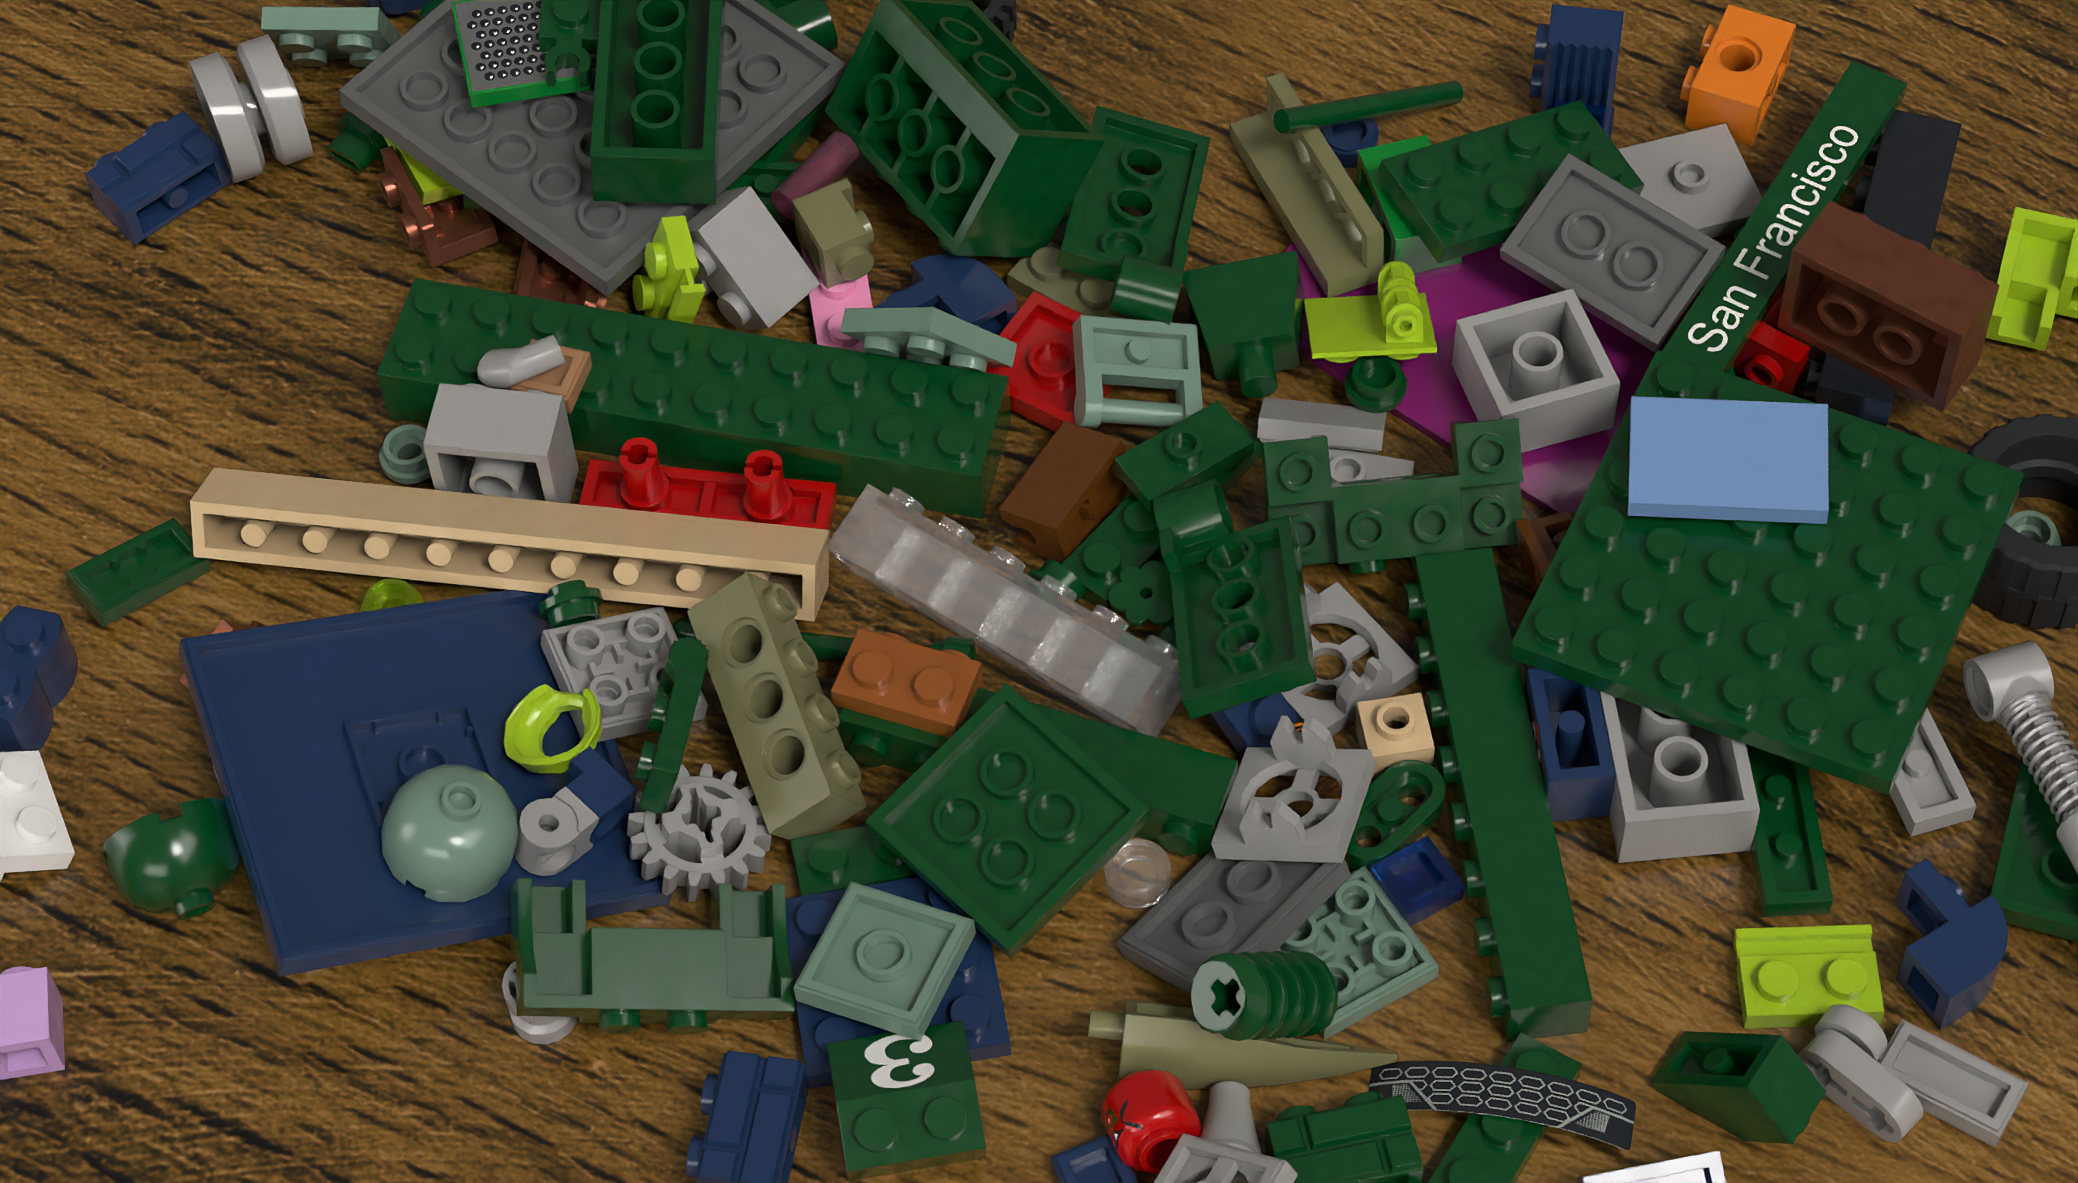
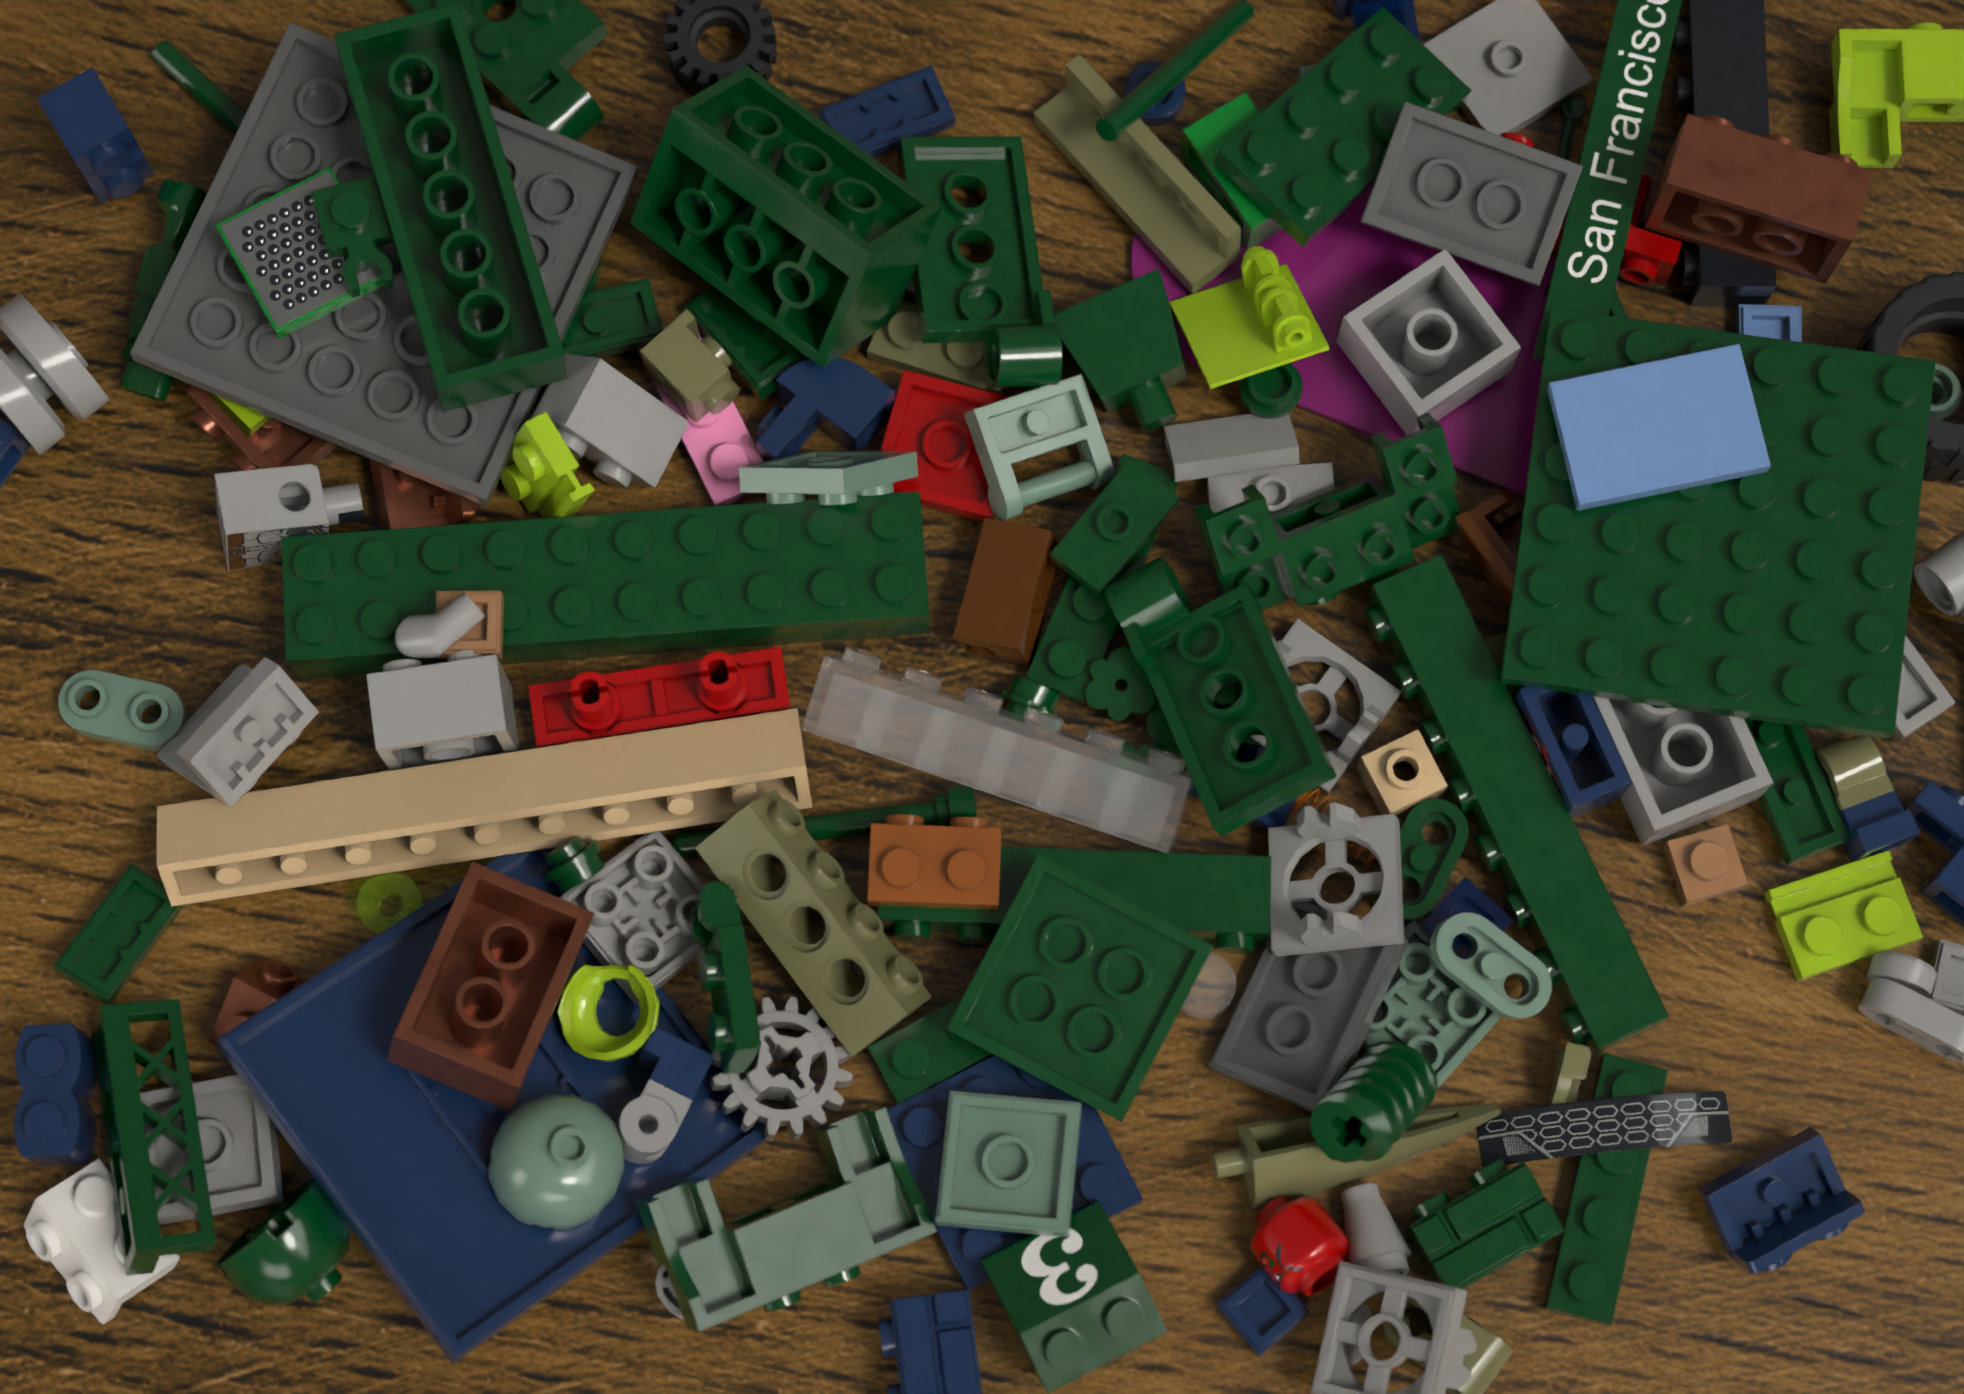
camera: 20 degrees left, 20 degrees up
sand green plate [261,6,402,67] -> none
sand green plate [379,424,431,484] -> none
clear pink hinge [771,131,859,220] -> none
dark green slope [1650,1031,1826,1144] -> none
none -> sand green plate [58,670,189,751]
none -> dark green fence [91,999,217,1276]
none -> light grey plate [140,1075,284,1225]
none -> light grey bracket [157,657,319,807]
none -> light grey torso [214,464,364,571]
none -> copper brick [387,862,595,1112]
none -> dark green plate [684,286,809,400]
none -> dark blue plate [818,65,956,158]
none -> sand green plate [1430,912,1552,1020]
none -> olive tile [1547,1042,1592,1106]
none -> medium nougat plate [1663,824,1748,906]
none -> leg [1814,735,1921,862]

